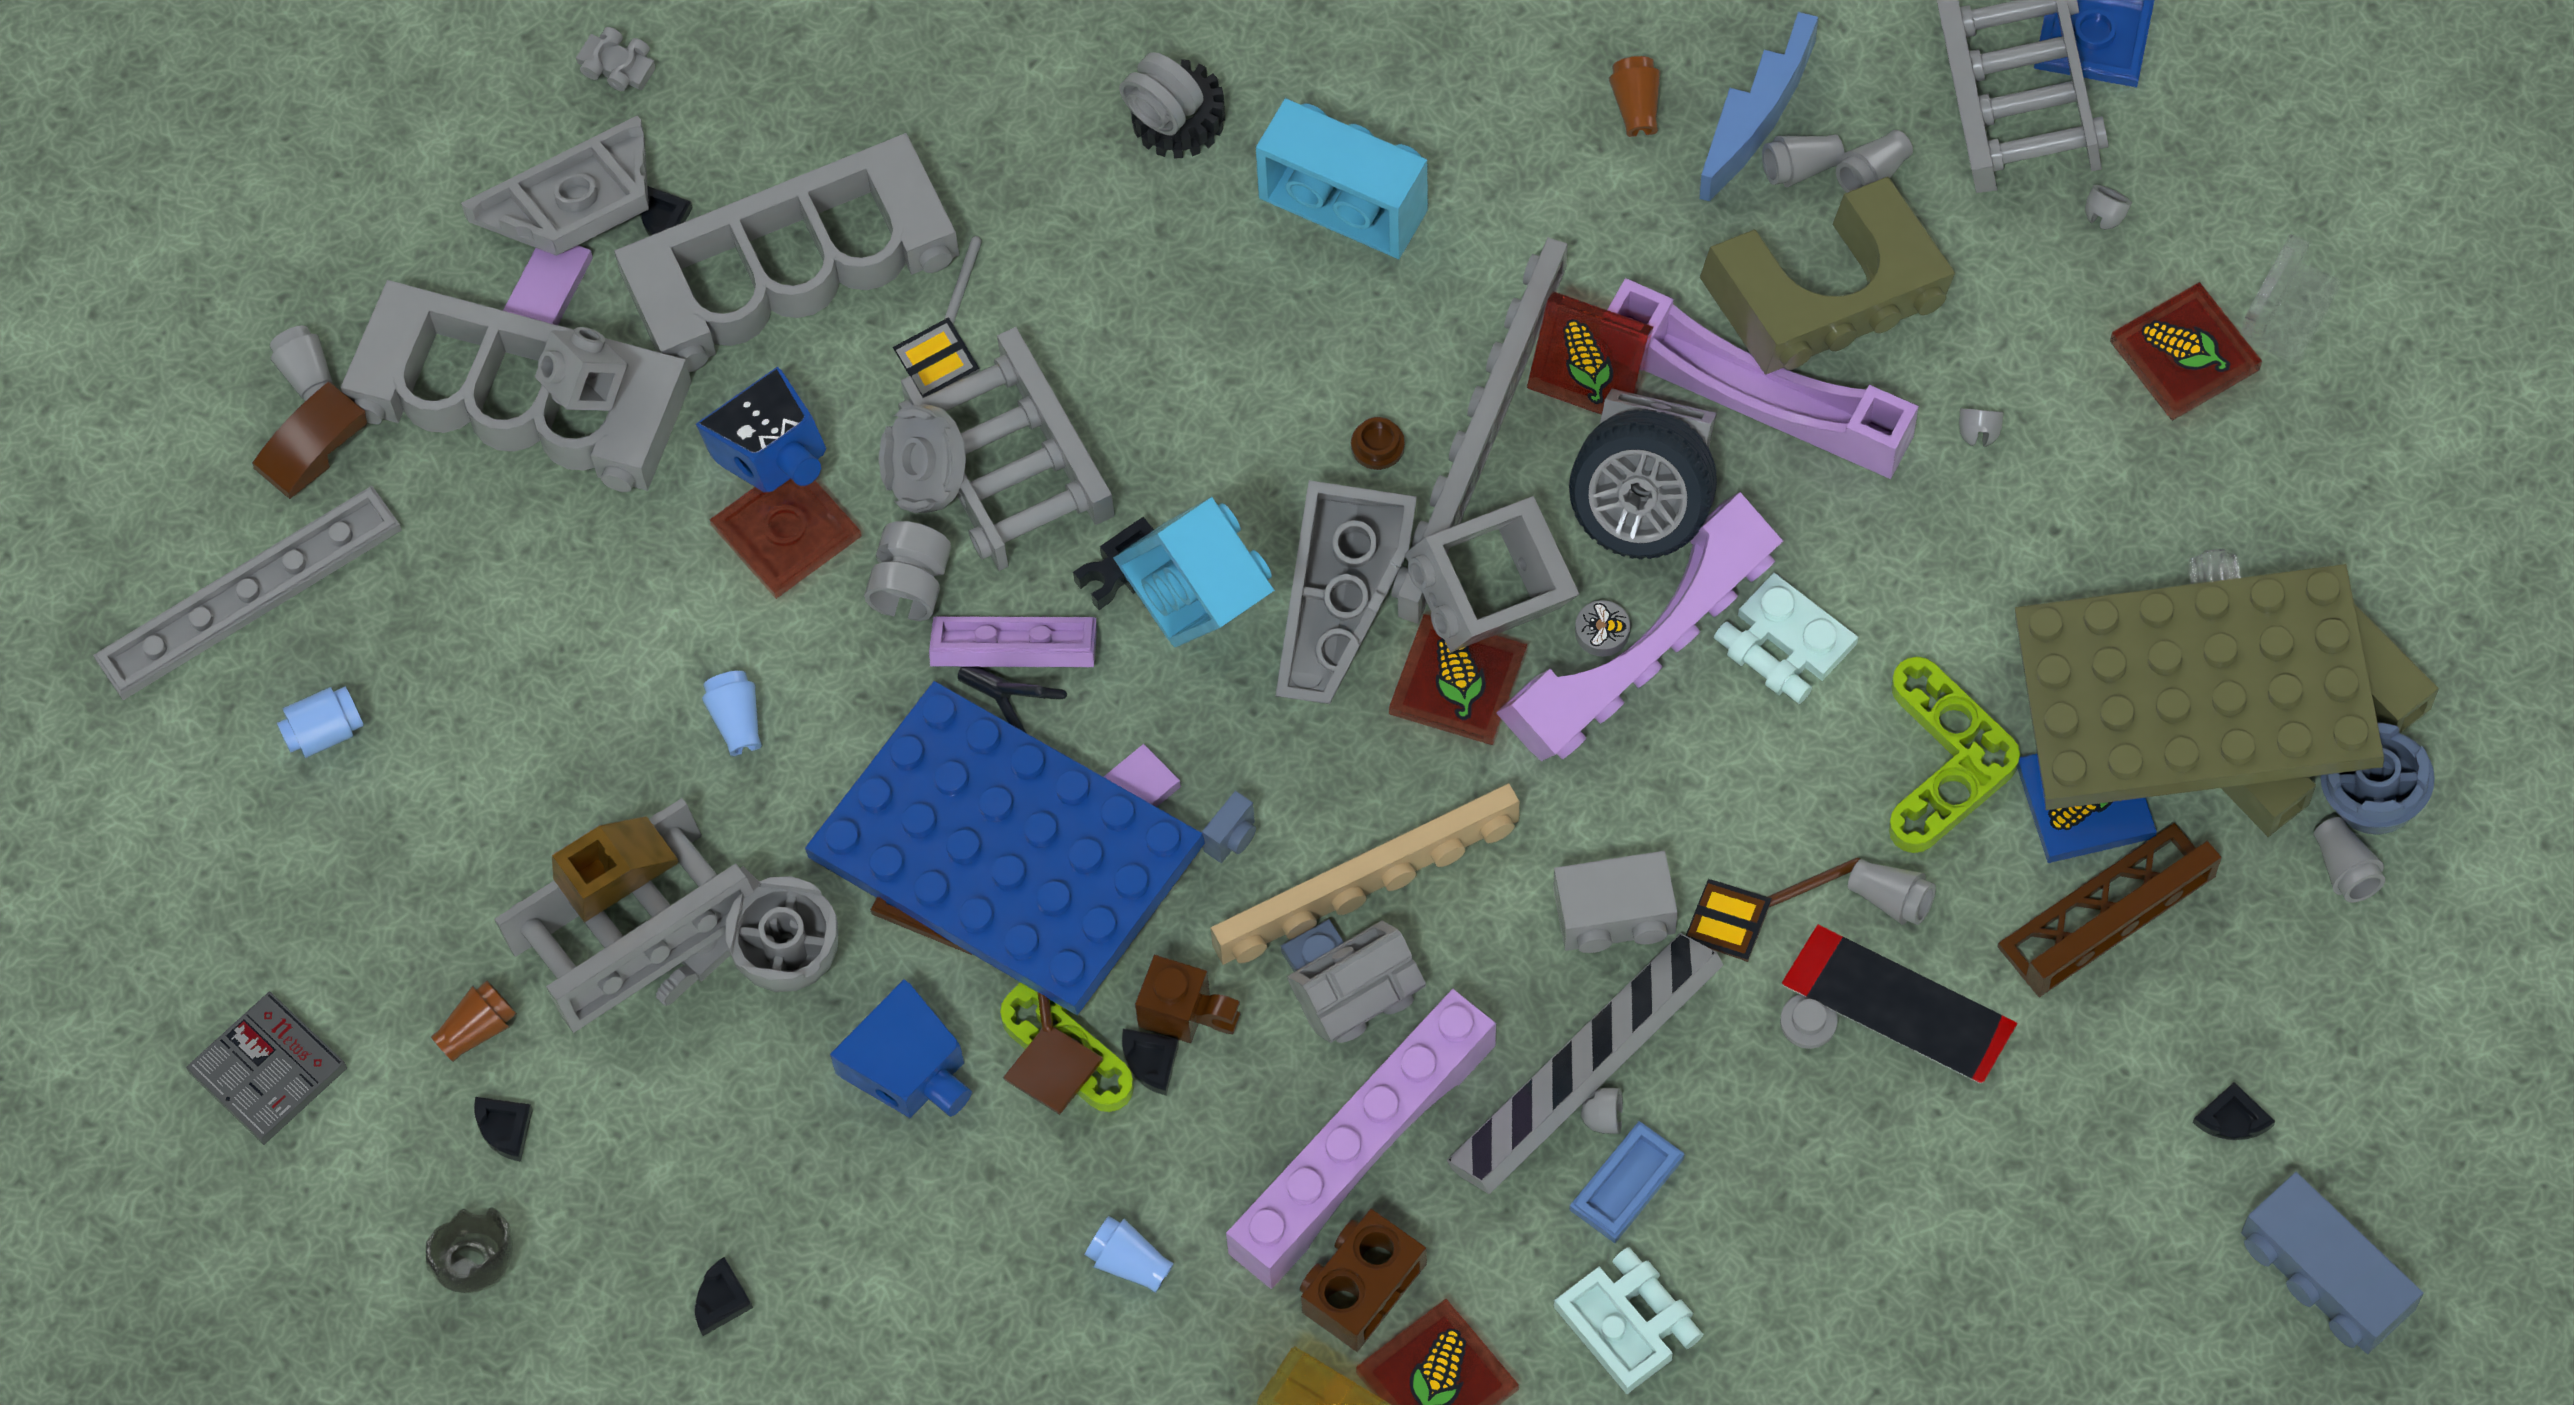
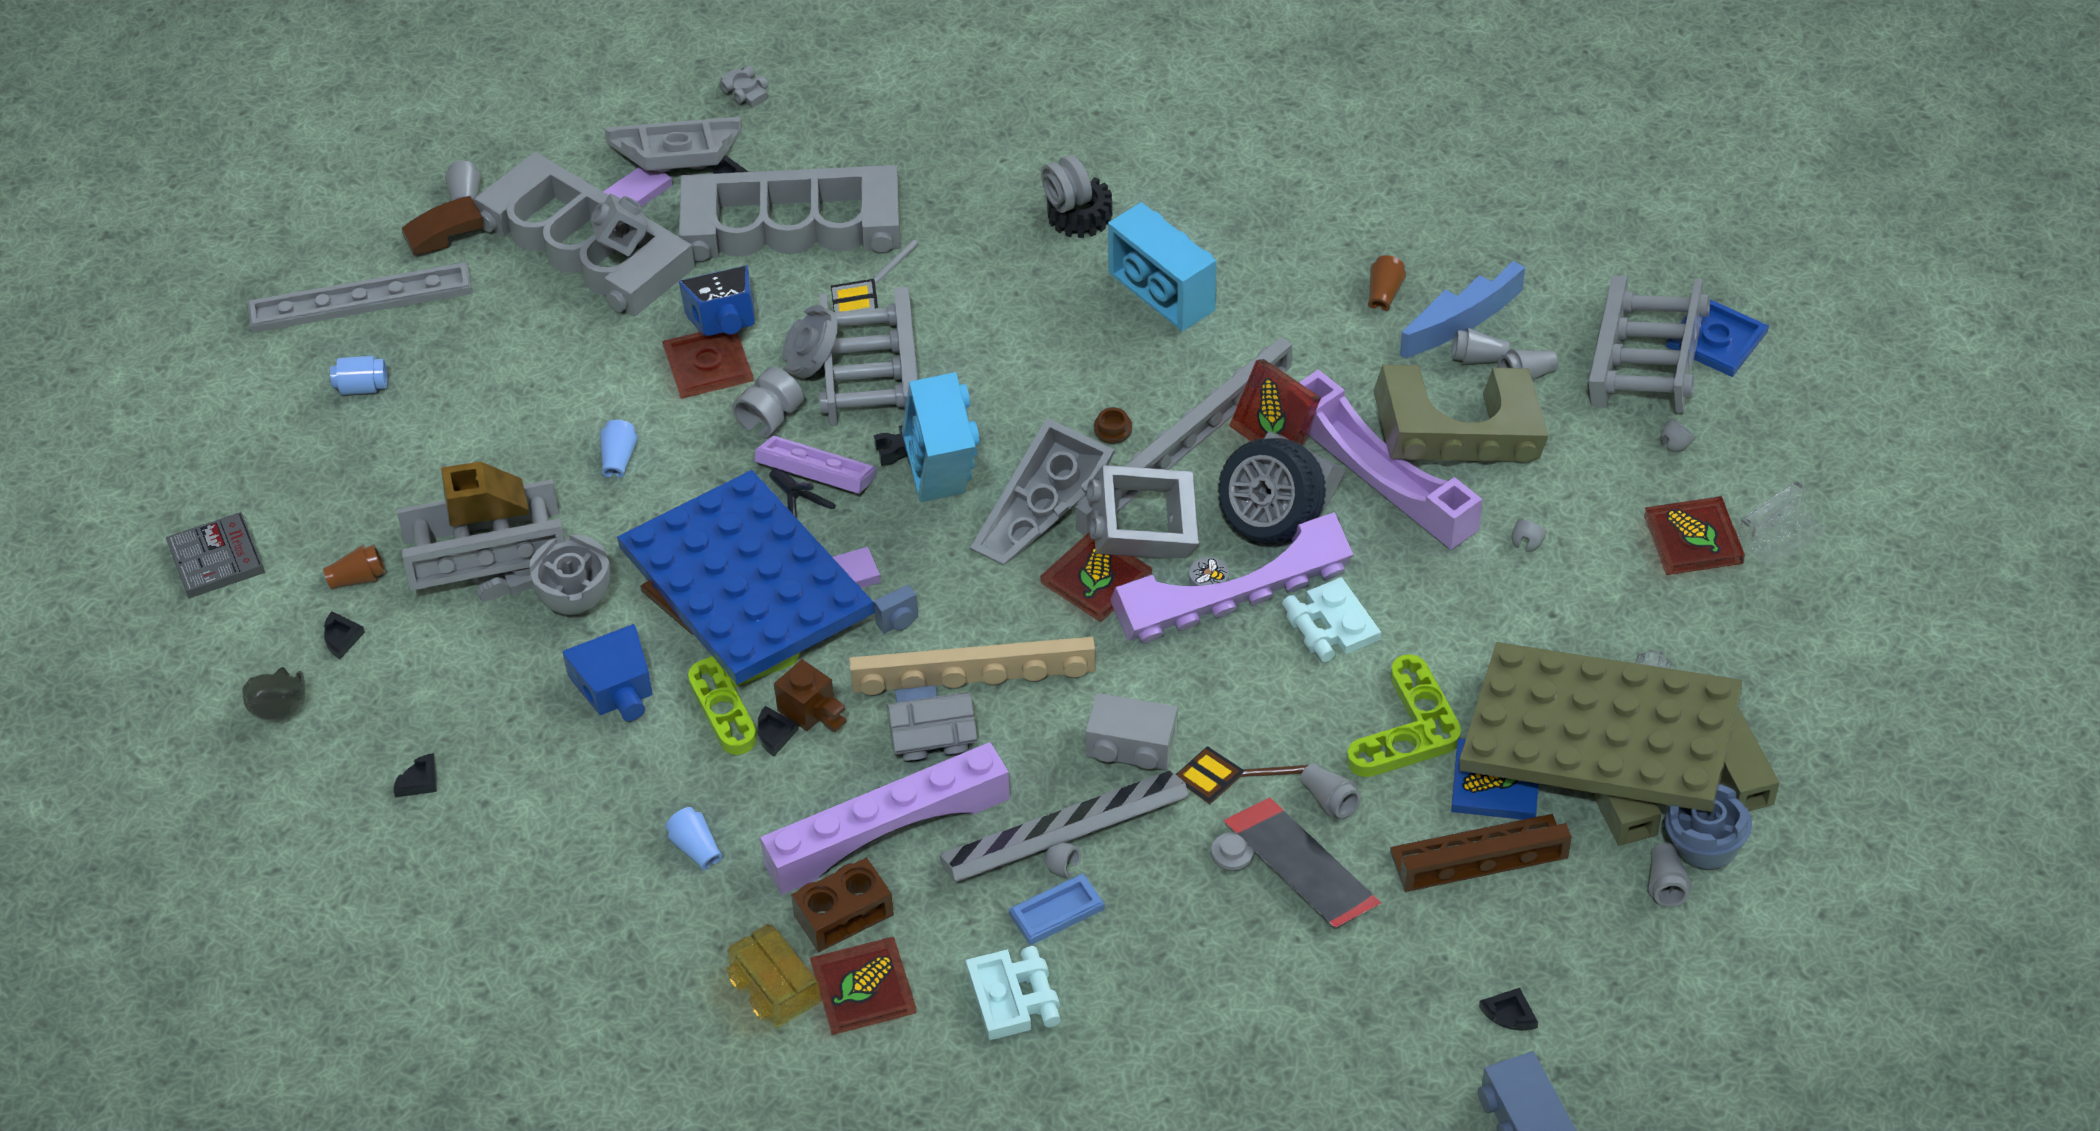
camera: 20 degrees right, 15 degrees down
reddish brown piece [1003,992,1103,1115] -> none

